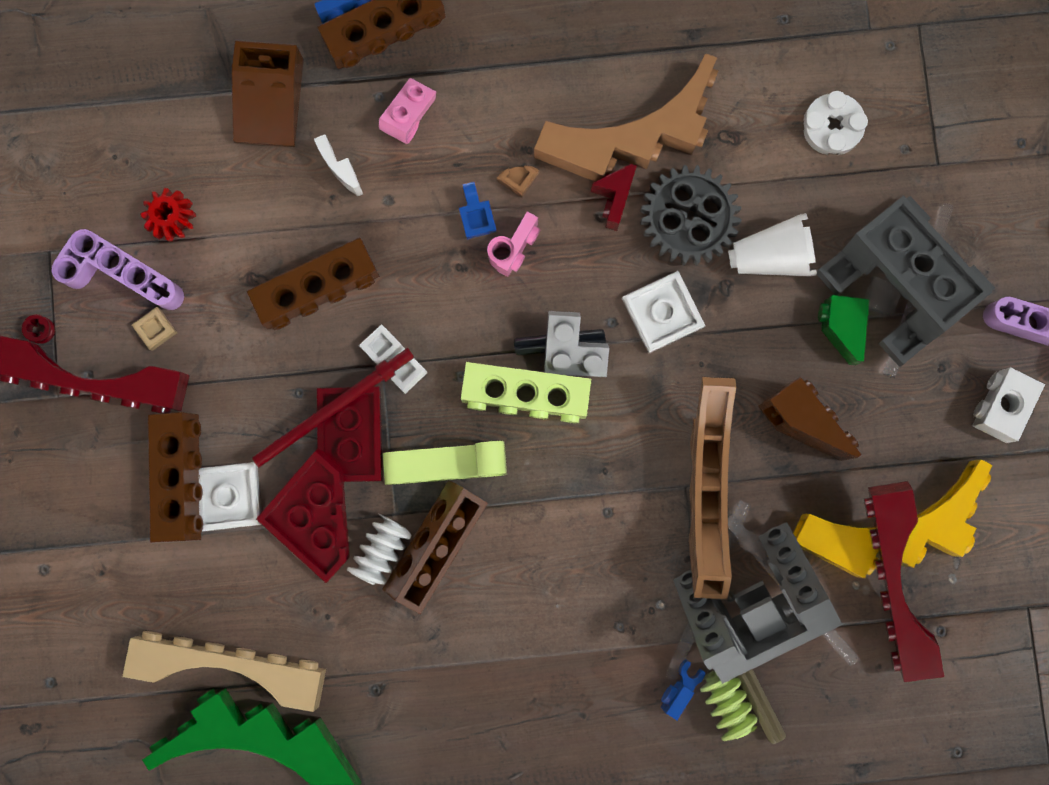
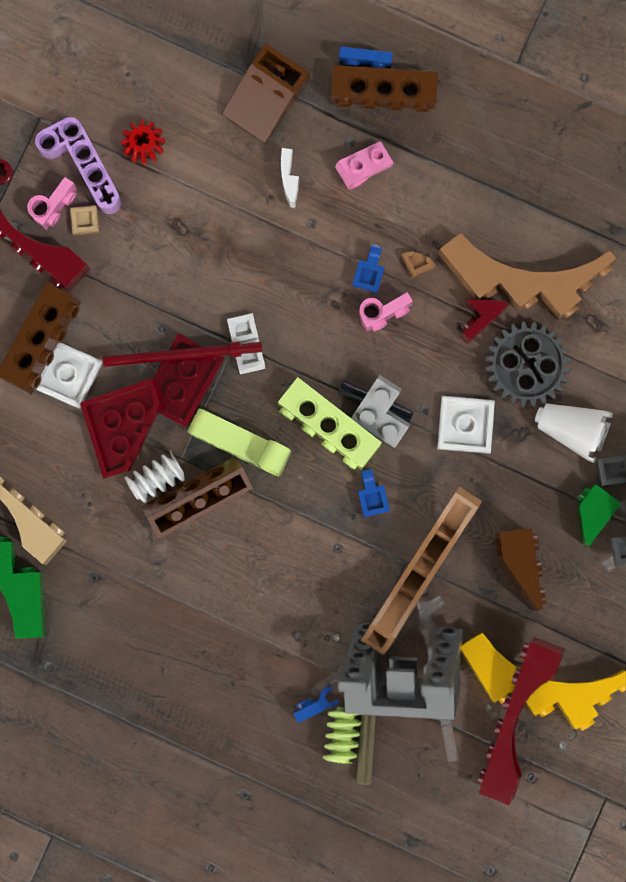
camera: 30 degrees right, 0 degrees up
reddish brown brick [246,237,380,330] -> none
none -> bright pink plate [27,177,76,230]
none -> blue plate [358,469,390,517]

